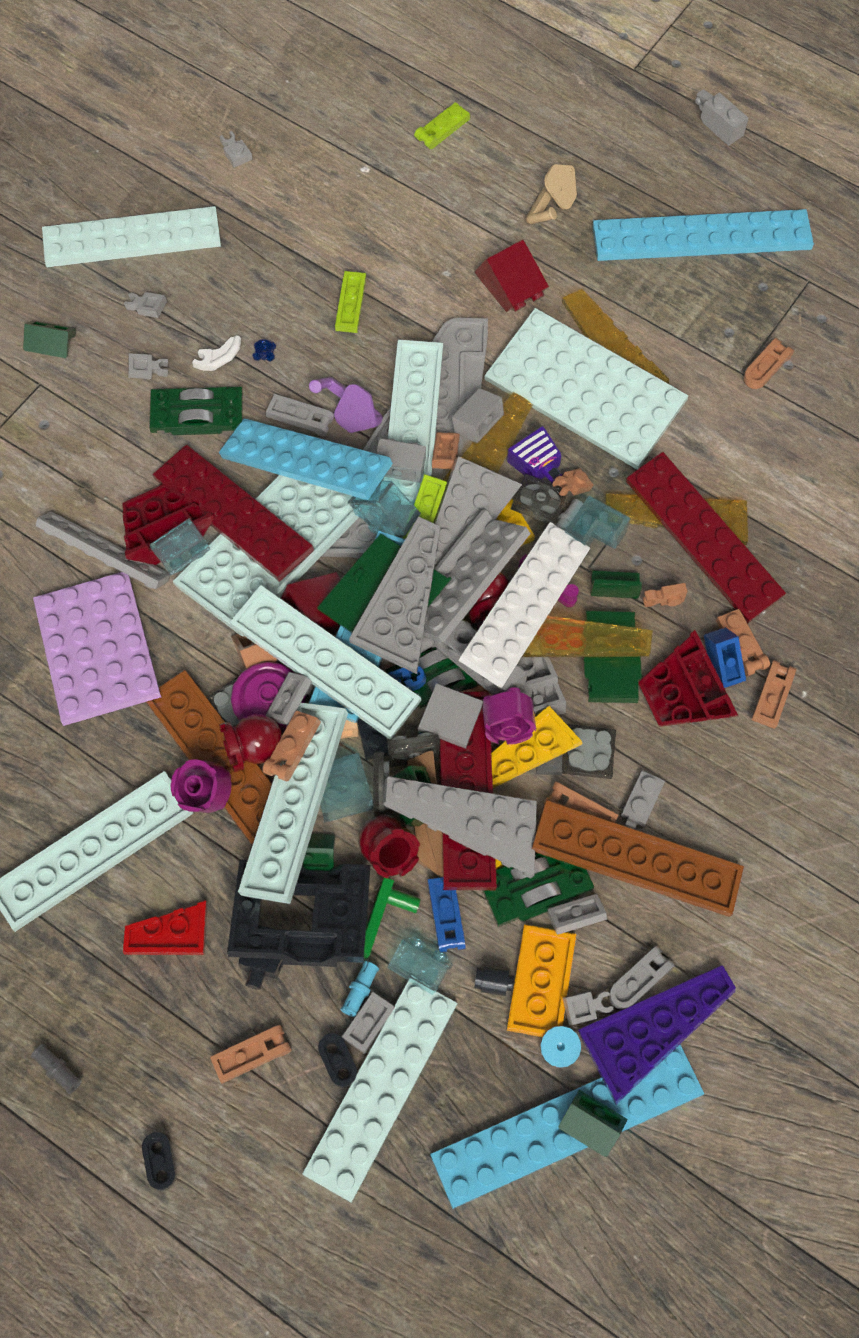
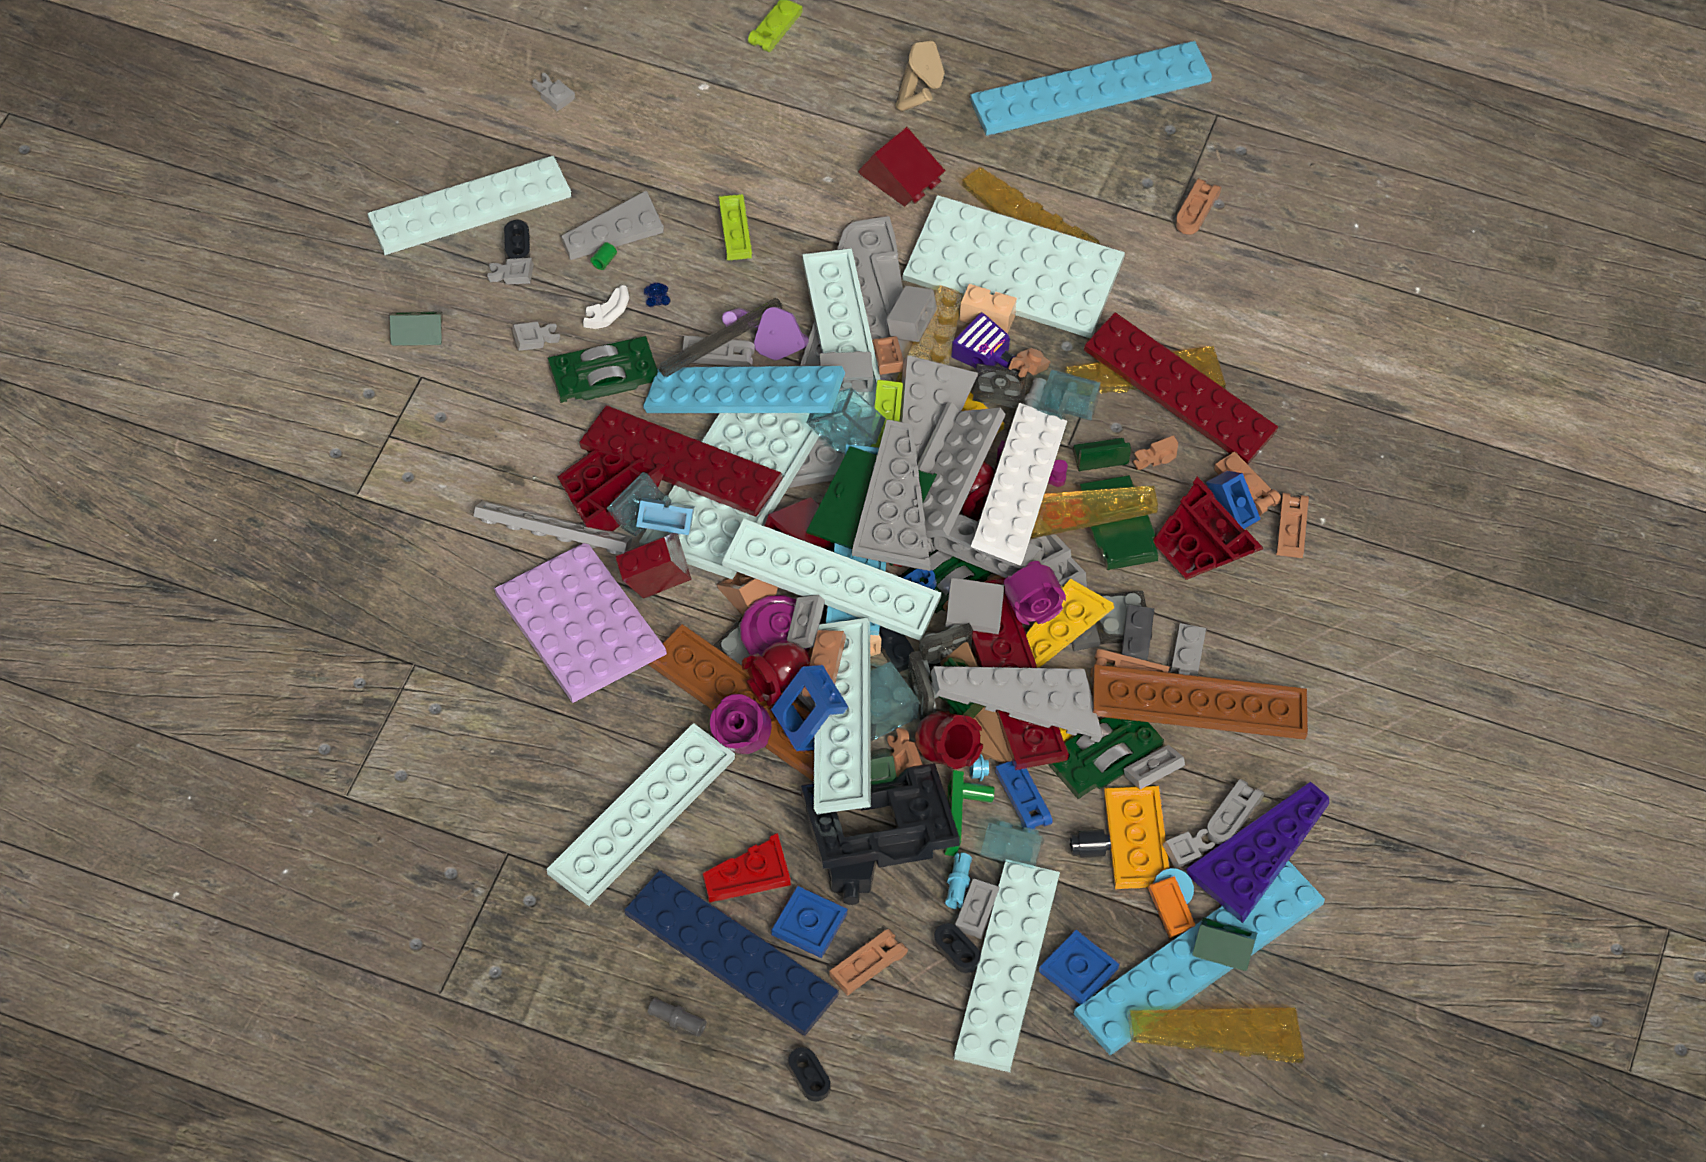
camera: 15 degrees left, 10 degrees down
none -> black plate [504,220,530,259]
none -> light grey wing [561,191,664,260]
none -> green hinge [590,242,617,270]
none -> dark red slope [615,533,692,599]
none -> dark blue plate [625,870,839,1037]
none -> dark azure piece [636,498,695,535]
none -> clear smoke axle [658,298,783,377]
none -> blue panel [771,665,848,751]
none -> blue plate [772,886,848,958]
none -> nougat plate [887,728,922,777]
none -> light nougat piece [960,284,1017,334]
none -> medium azure plate [969,754,989,781]
none -> blue plate [1039,930,1119,1005]
none -> black plate [1120,605,1155,661]
none -> clear yellow wing [1128,1007,1305,1063]
none -> orange tile [1148,876,1196,939]

